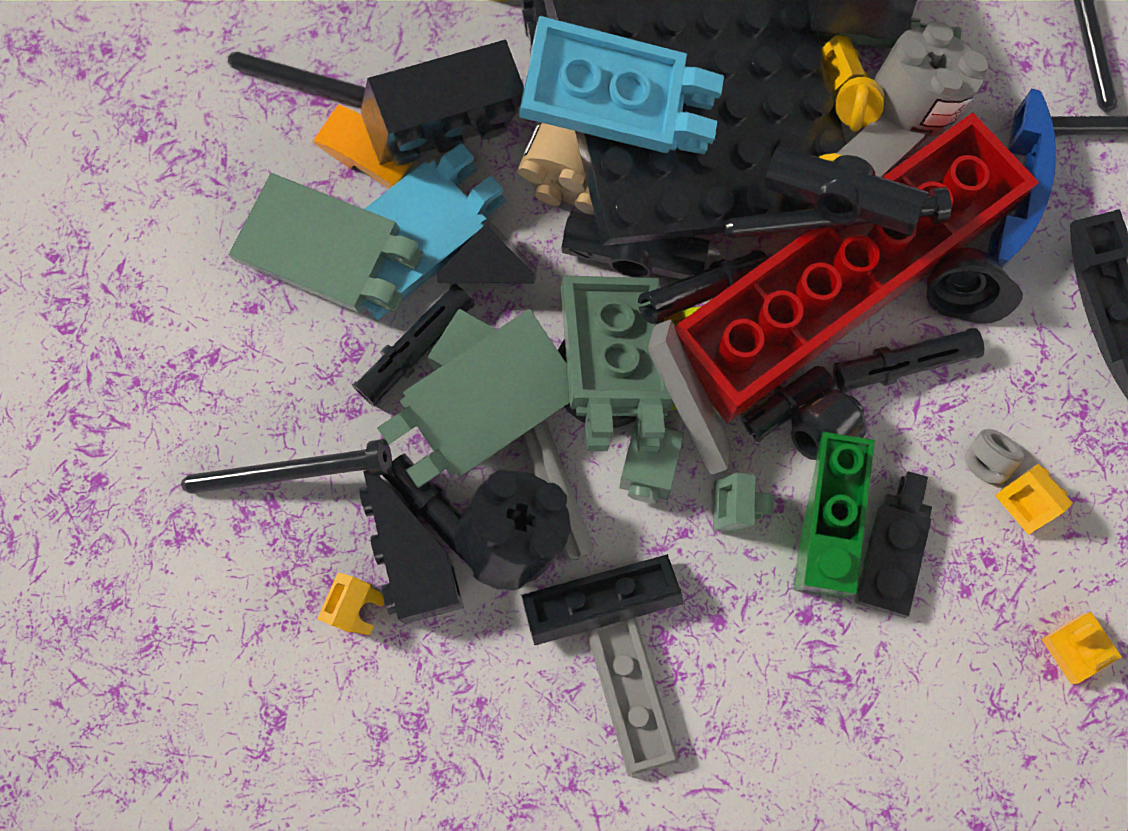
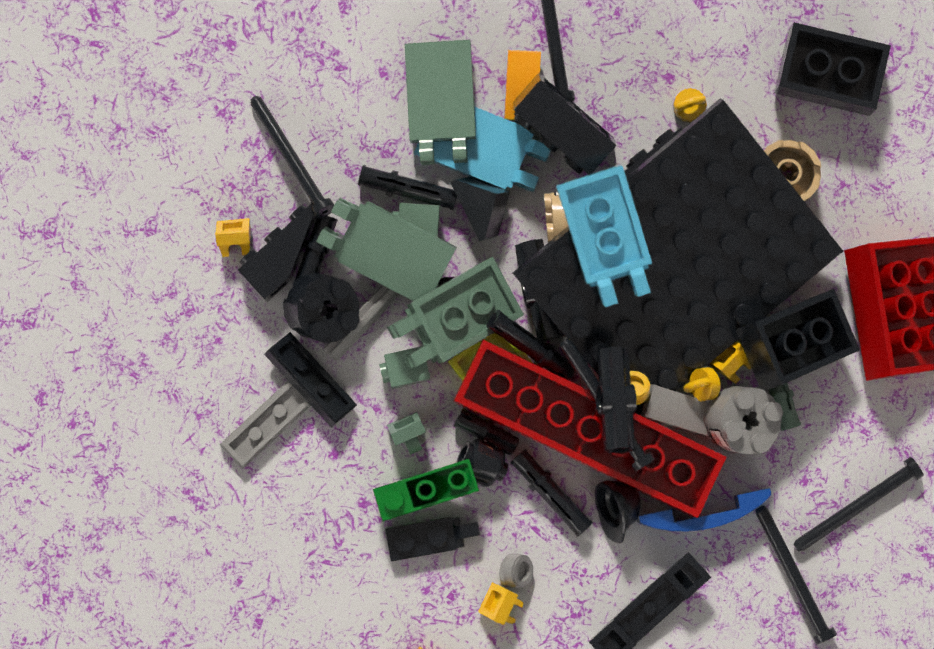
camera: 55 degrees right, 10 degrees up
light grey tile [648,319,731,475] -> none

